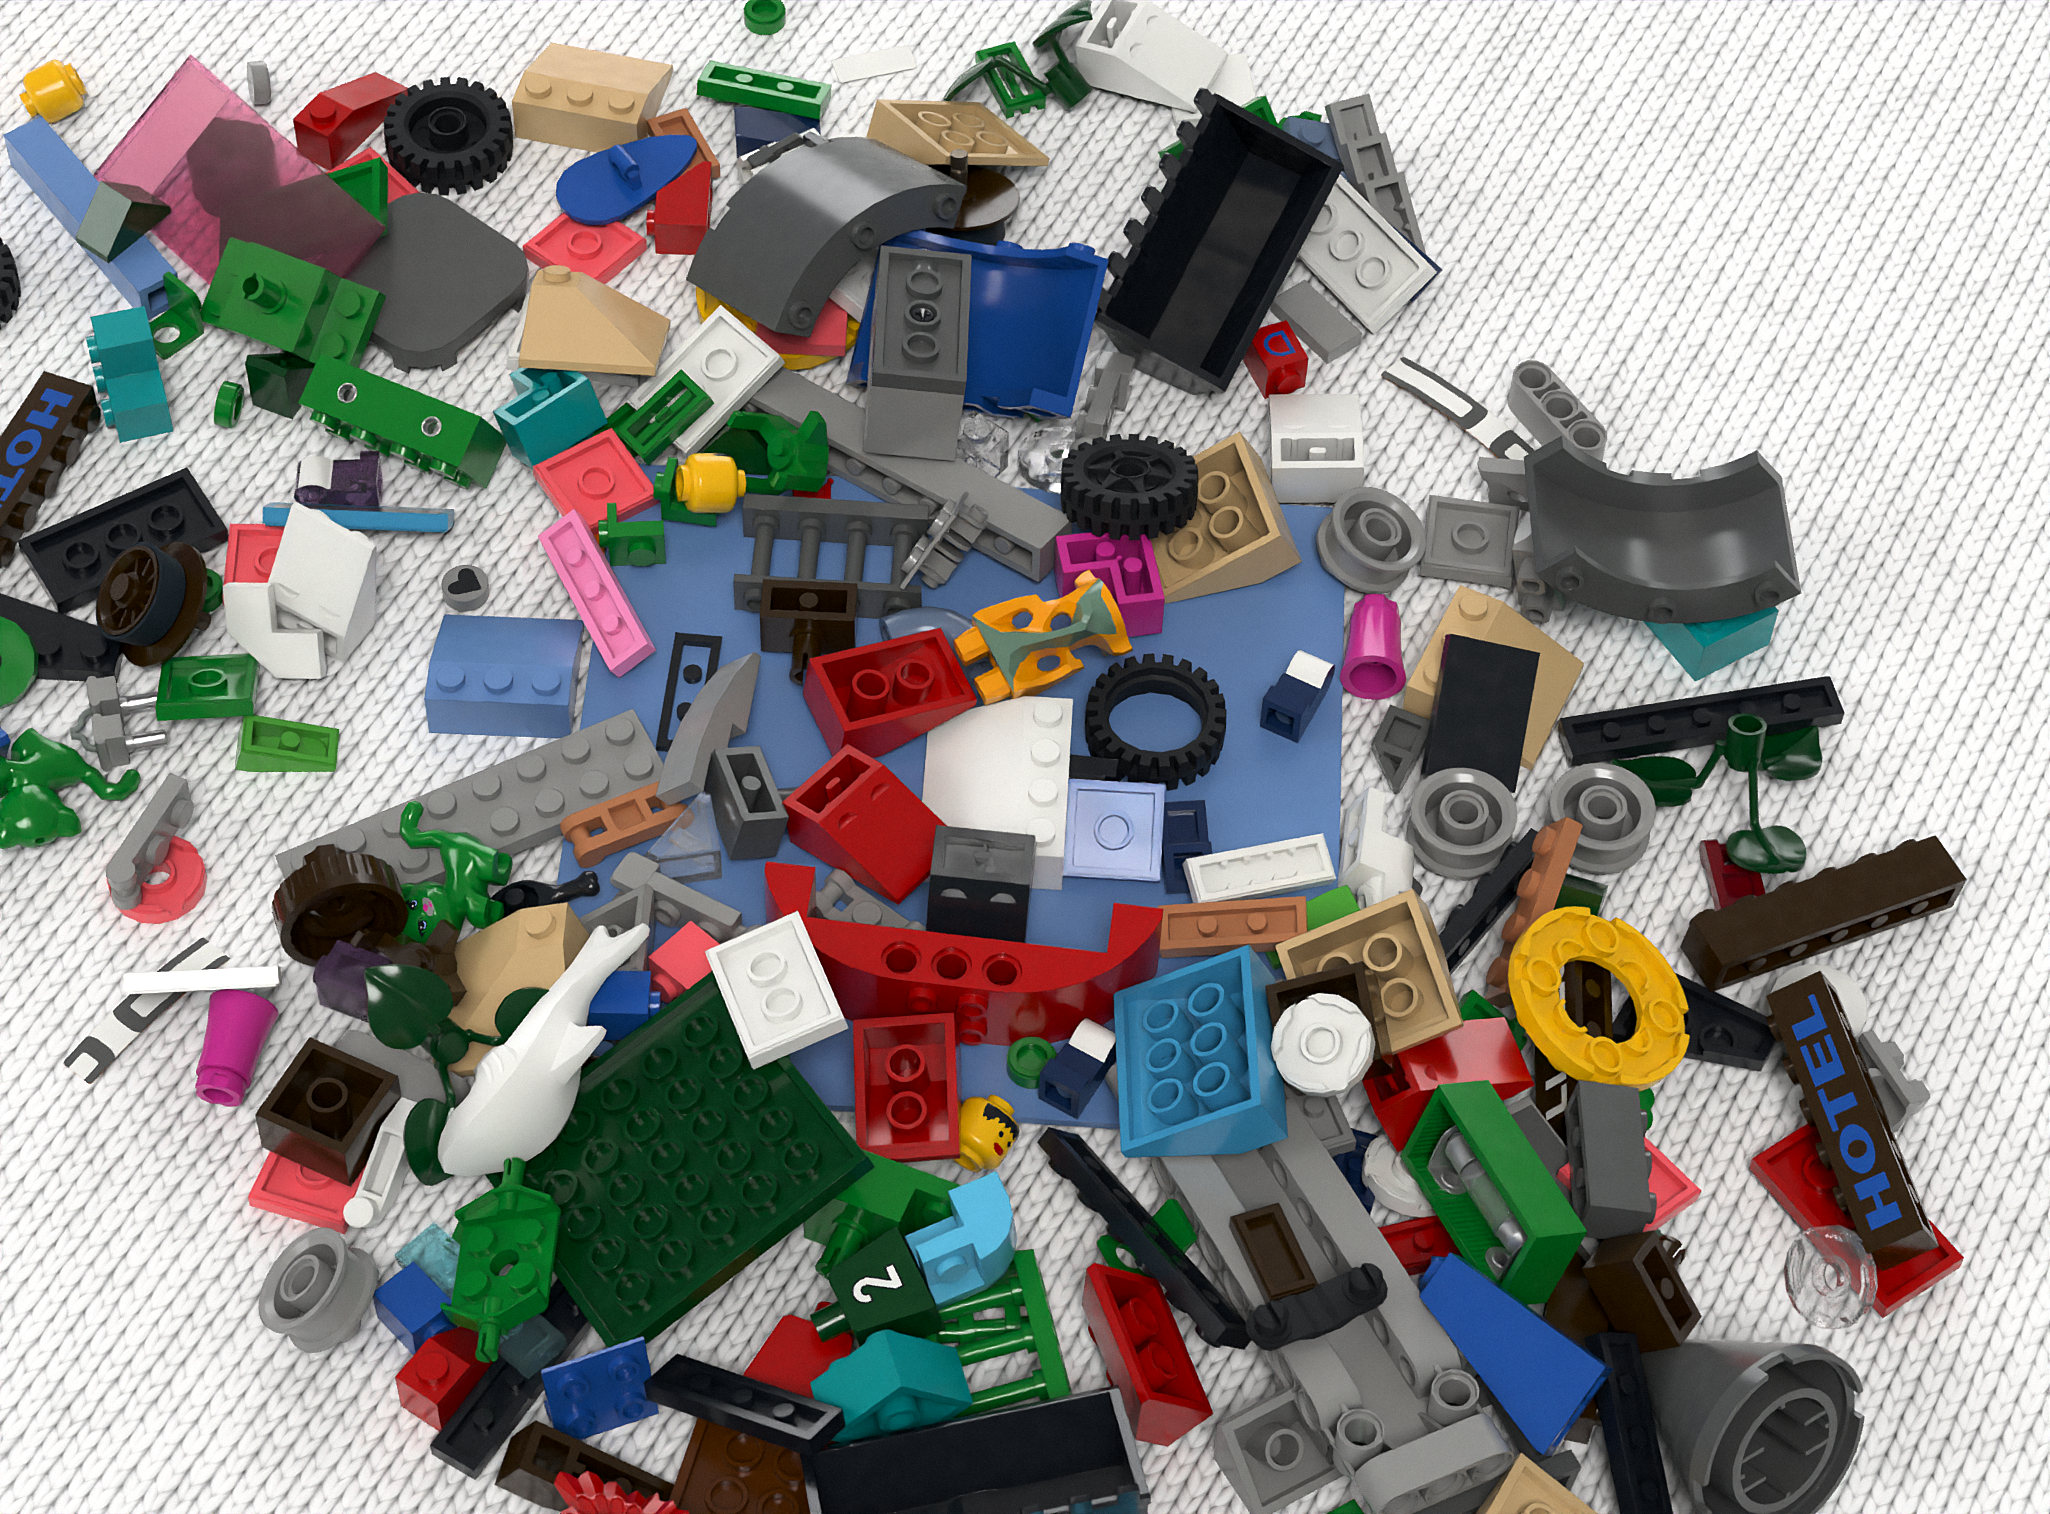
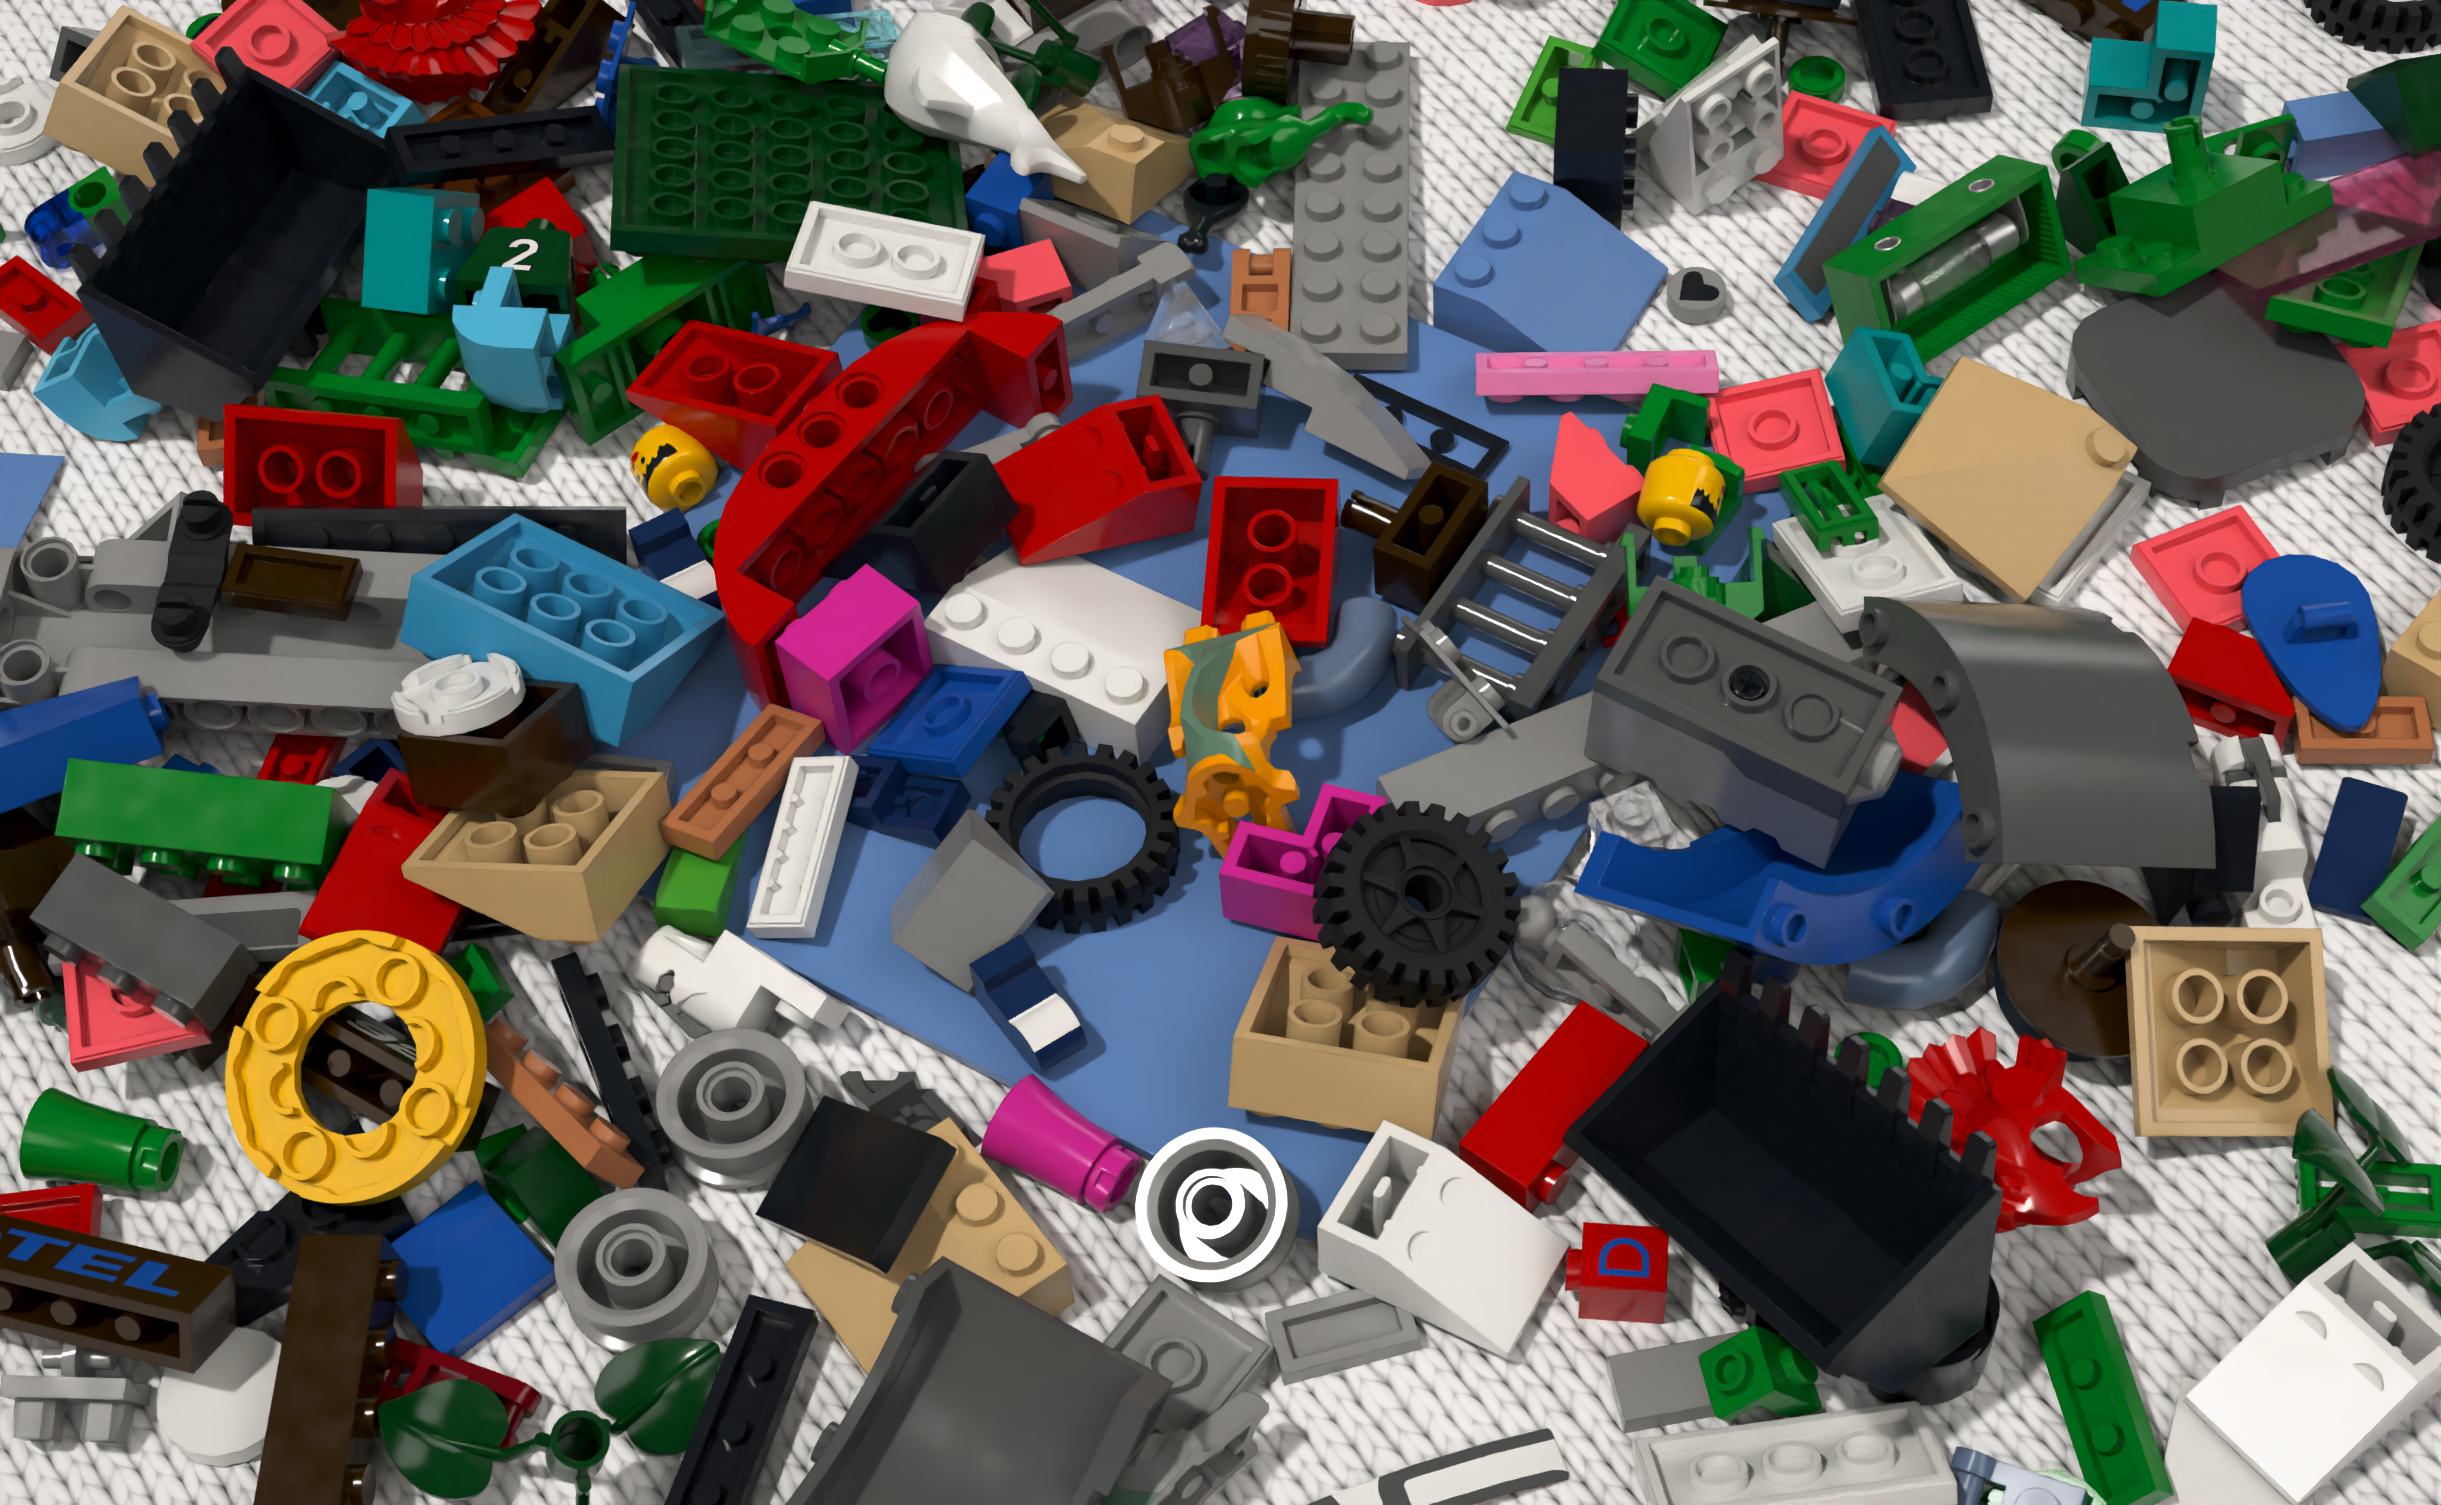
camera: 125 degrees right, 0 degrees up
none -> green plant [19,1087,184,1193]
none -> blue tile [391,1180,556,1358]
none -> dark pink brick [774,564,933,756]
none -> light grey slope [890,808,1055,995]
none -> light grey tile [1265,1288,1421,1386]
none -> red brick [1459,1000,1649,1214]
none -> coral slope [1548,411,1644,545]
none -> black brick [1553,67,1639,231]
none -> green bracket [1699,1325,1823,1422]
none -> red piece [1906,1026,2122,1233]

